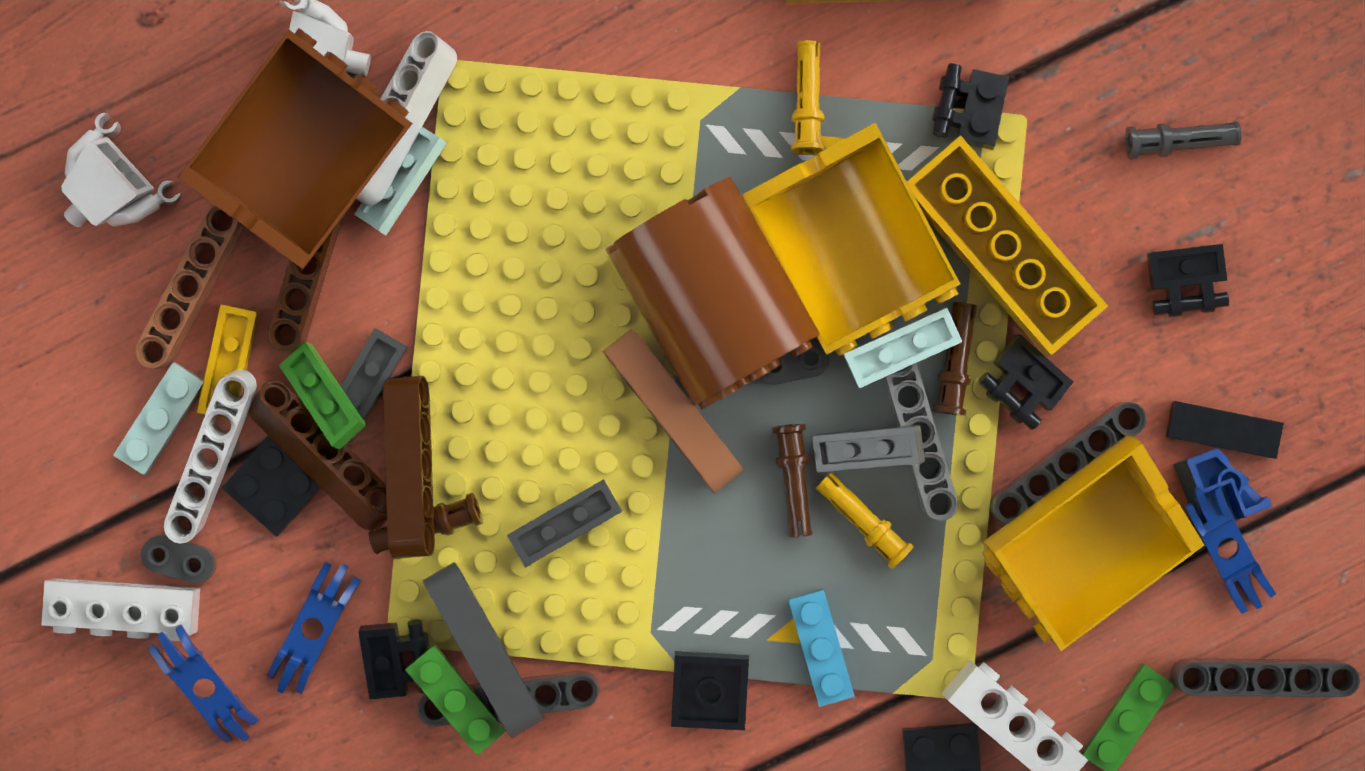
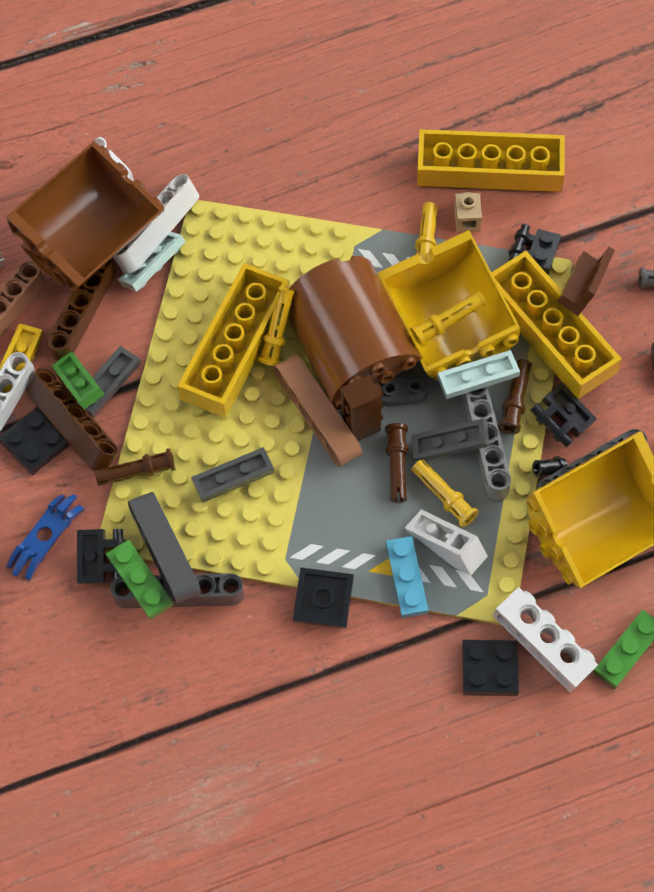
camera: 10 degrees right, 25 degrees down
reddish brown beam [383,376,435,559] -> none
none -> yellow brick [177,263,290,418]
none -> yellow pin [258,287,294,366]
none -> reddish brown brick [340,375,383,441]
none -> white slope [405,509,488,575]
none -> yellow pin [410,291,486,347]
none -> tan brick [454,192,482,232]
none -> black pin [532,456,567,477]
none -> reddish brown fence [557,247,615,316]

